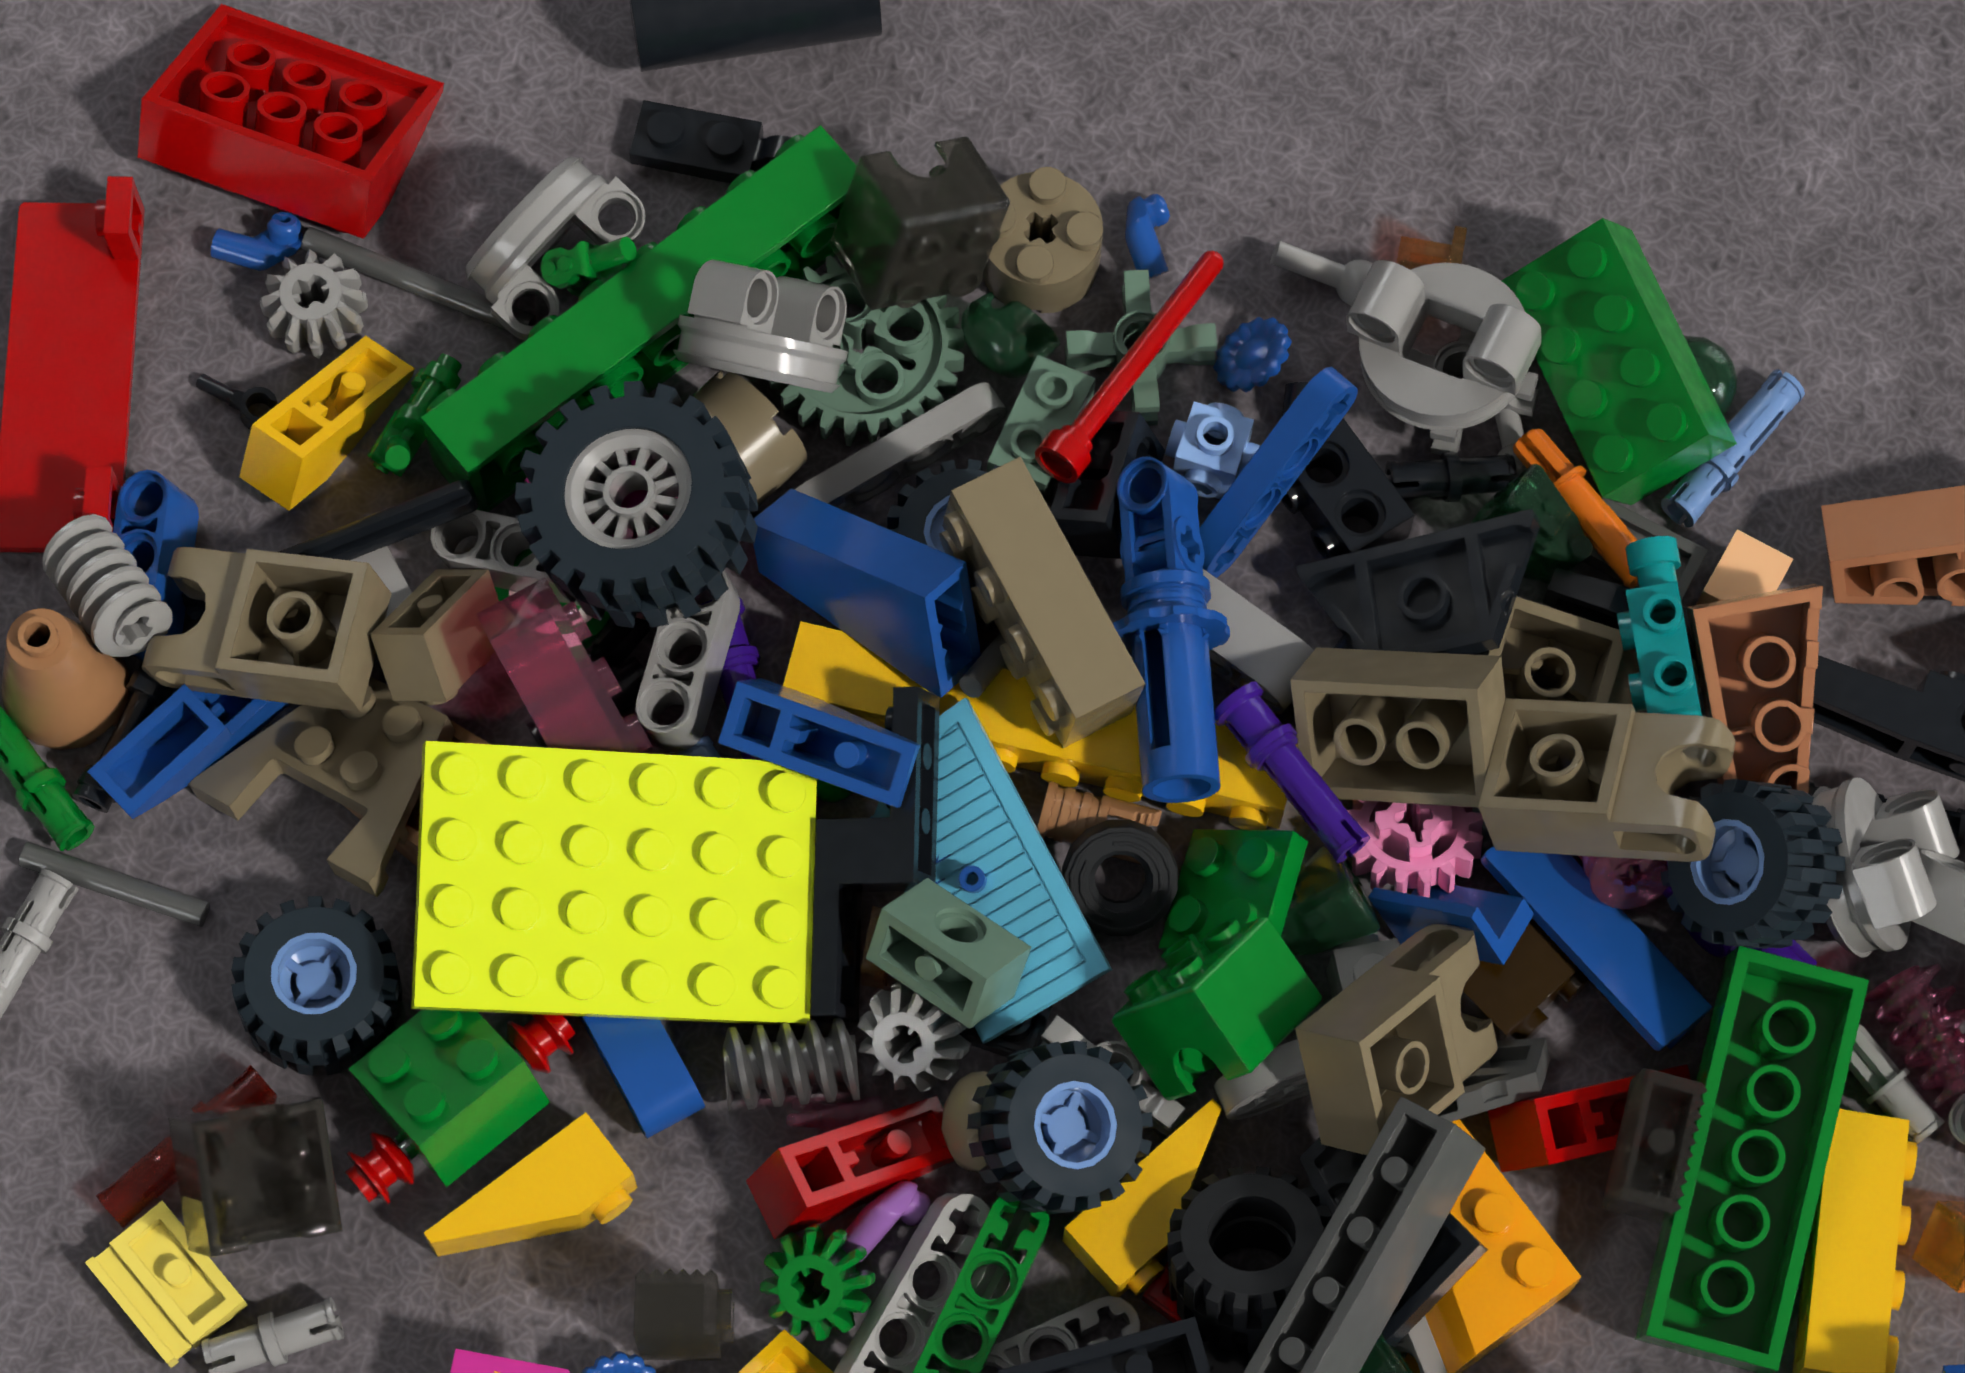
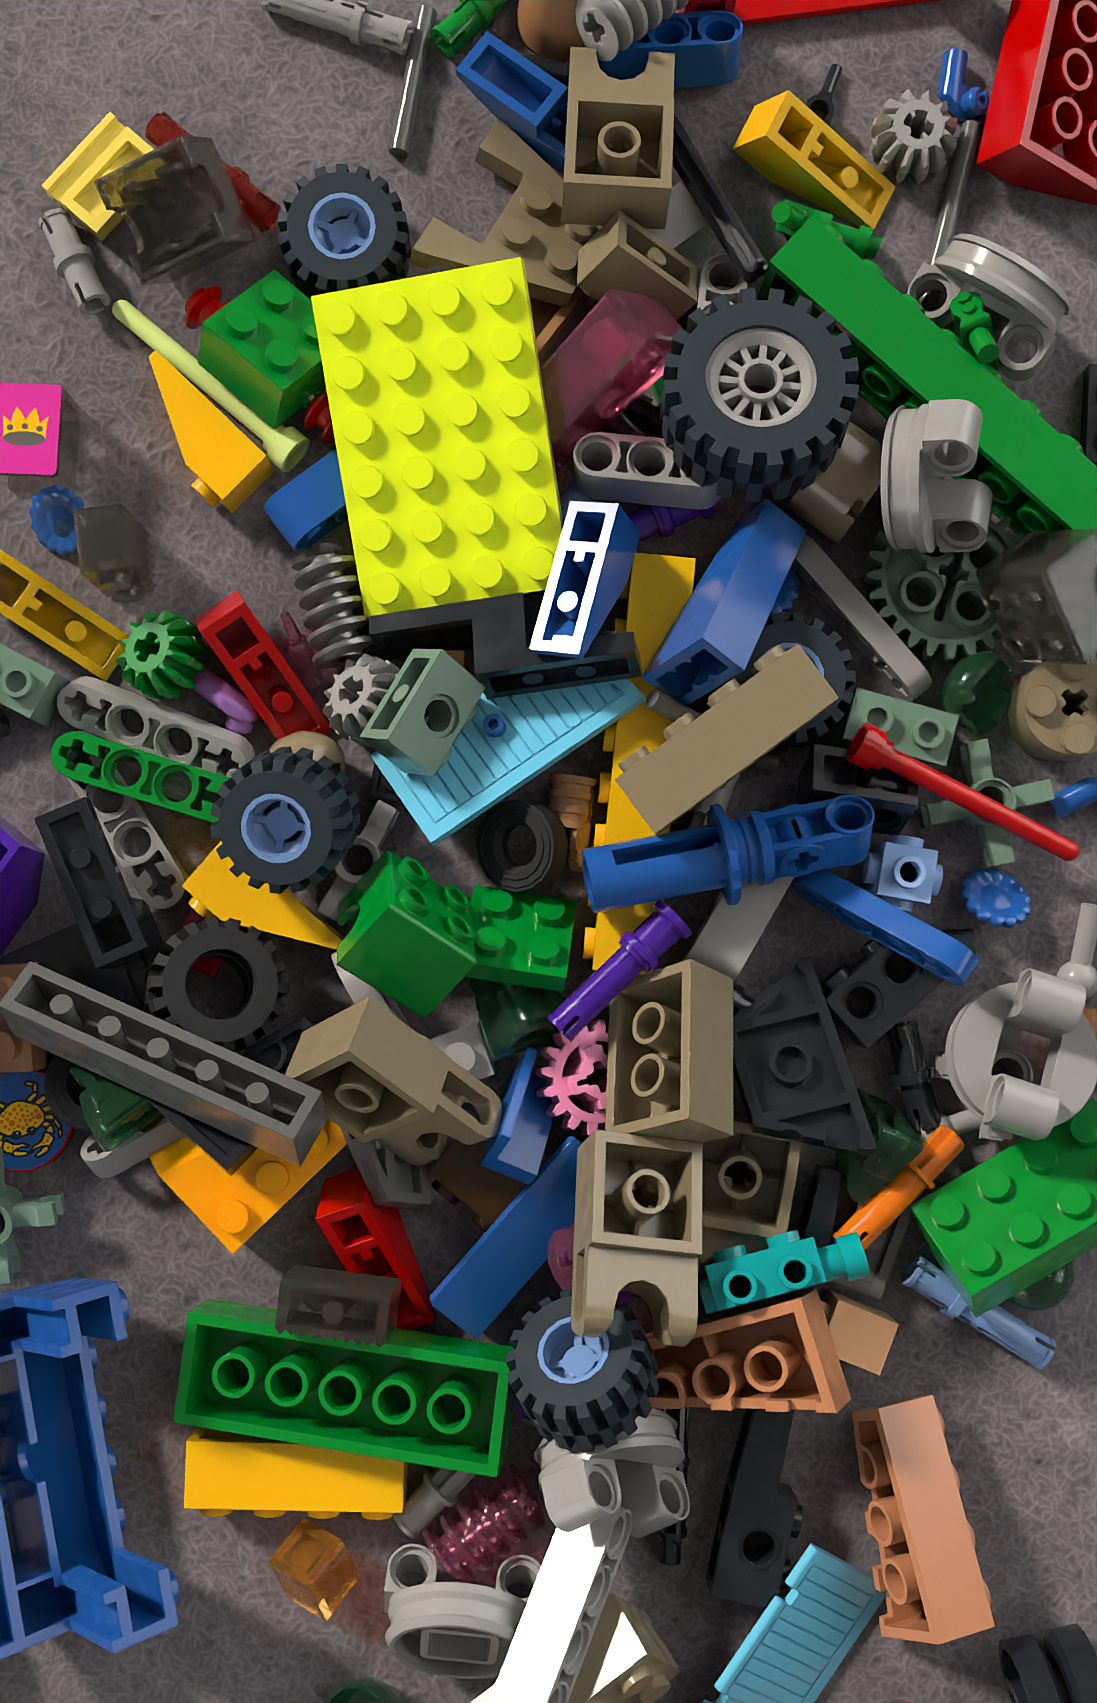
camera: 80 degrees right, 15 degrees up
none -> yellowish green piece [112,300,310,472]

